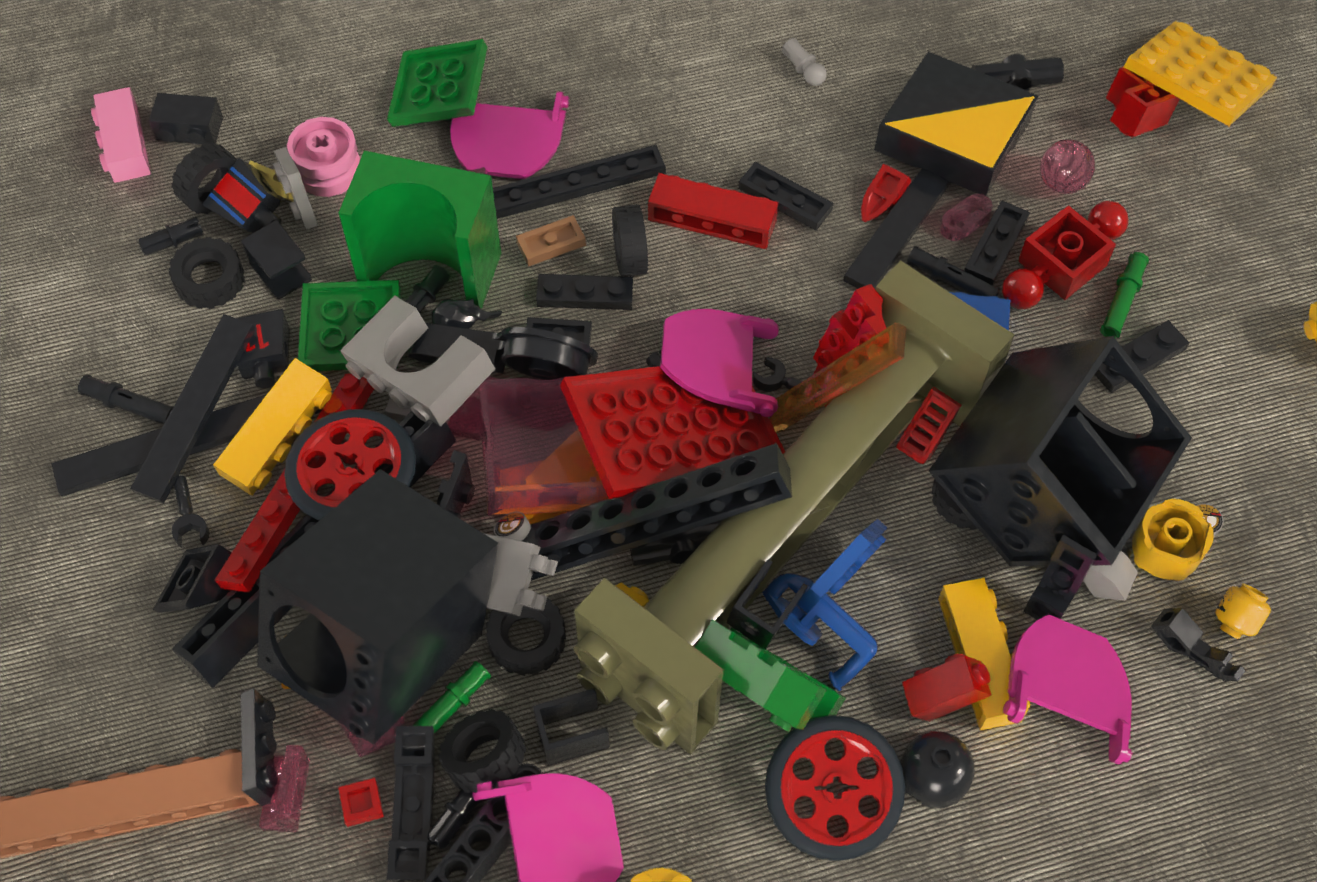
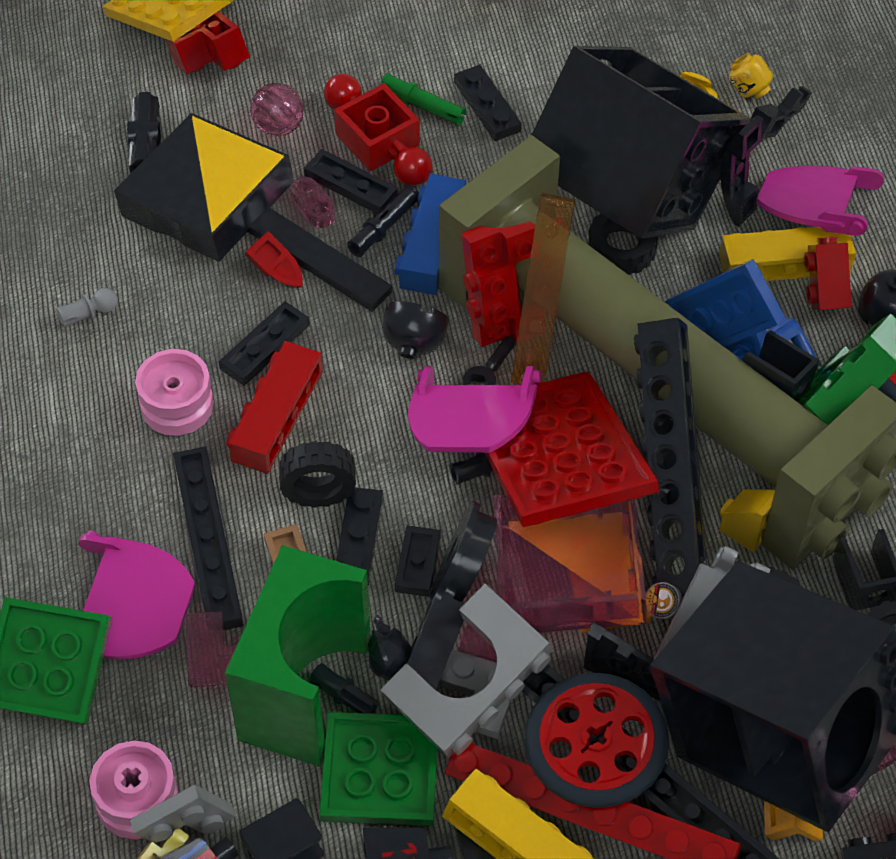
camera: 85 degrees left, 5 degrees down
none -> bright pink wheel [135,349,214,436]
none -> black cylinder [382,301,449,359]

